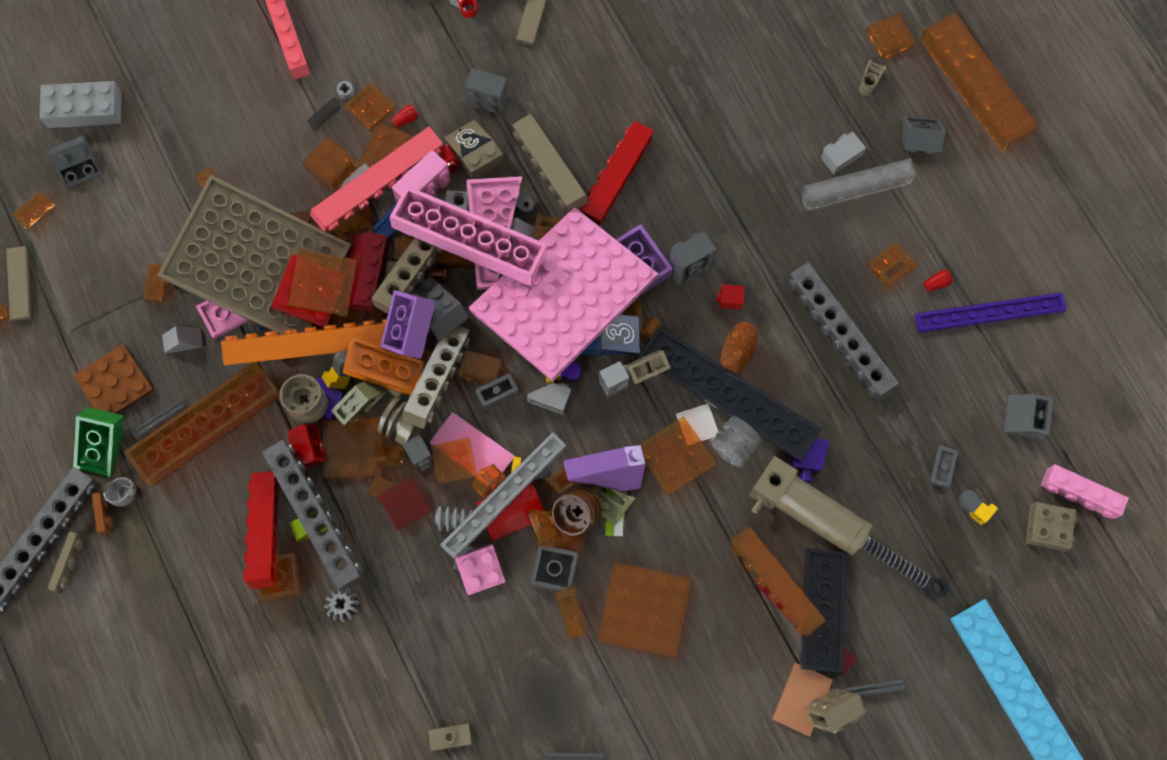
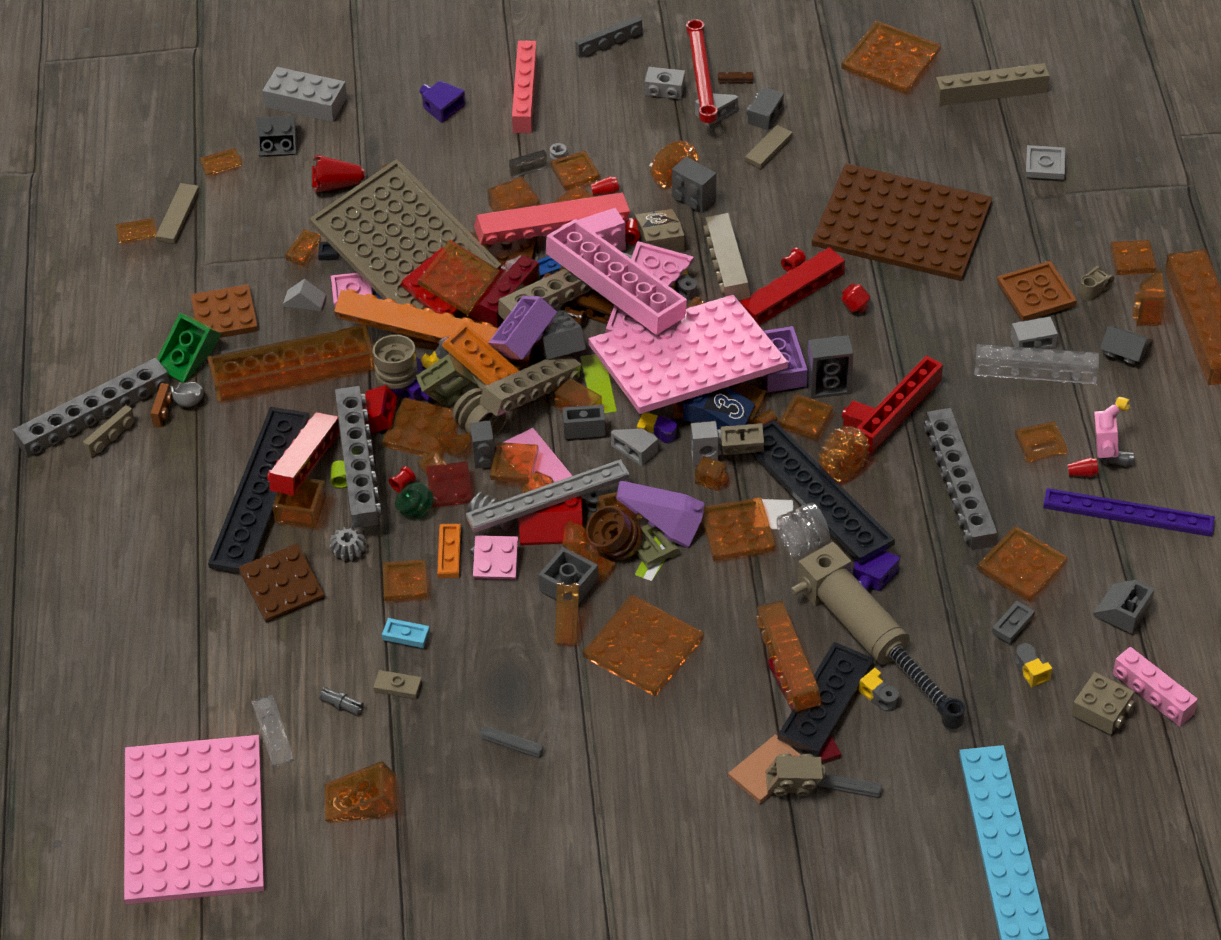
camera: 25 degrees right, 25 degrees down
none -> black plate [208,407,310,573]
none -> reddish brown plate [239,543,324,623]
none -> red cone [312,155,365,193]
none -> medium azure plate [382,618,430,648]
none -> clear orange plate [383,559,427,601]
none -> red bush [389,466,416,493]
none -> clear green piece [395,482,434,519]
none -> dark purple torso [420,81,466,123]
none -> orange tile [437,524,461,578]
none -> lime sticker [580,354,617,413]
none -> clear orange gear [649,140,699,188]
none -> clear orange brick [695,456,728,491]
none -> clear orange plate [779,393,833,440]
none -> red bush [781,248,806,272]
none -> reddish brown plate [811,163,993,281]
none -> red head [841,283,871,313]
none -> red brick [855,355,943,454]
none -> leg [858,668,899,712]
none -> clear orange plate [977,526,1068,601]
none -> dark orange plate [997,261,1077,322]
none -> bright pink torso [1094,397,1134,467]
none -> clear orange slope [1132,270,1165,326]

